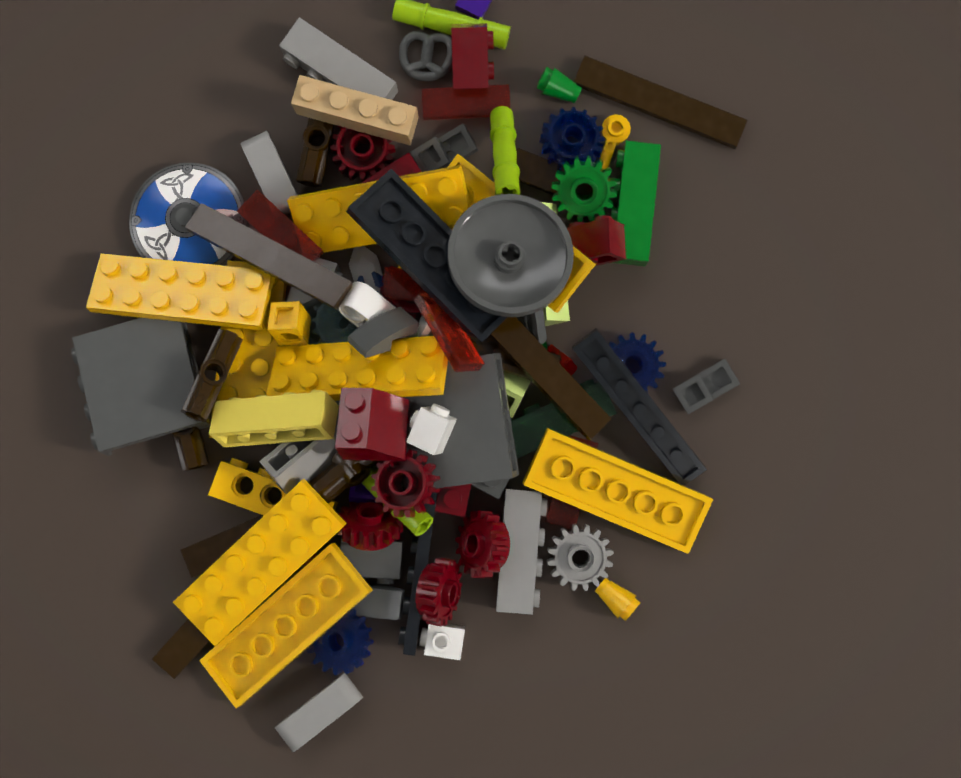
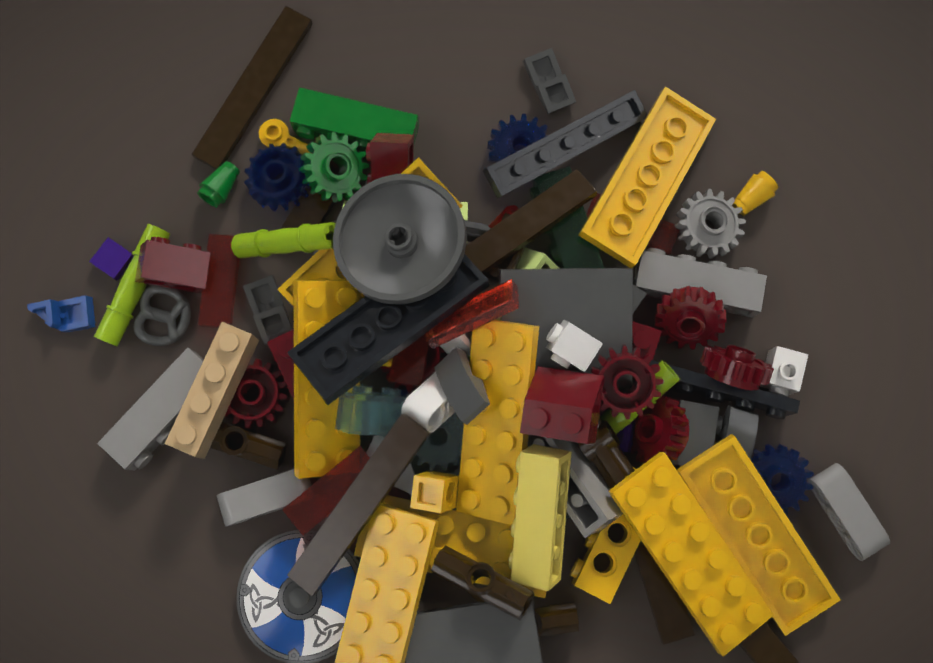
camera: 85 degrees left, 5 degrees down
none -> clear light blue brick [335,385,407,436]

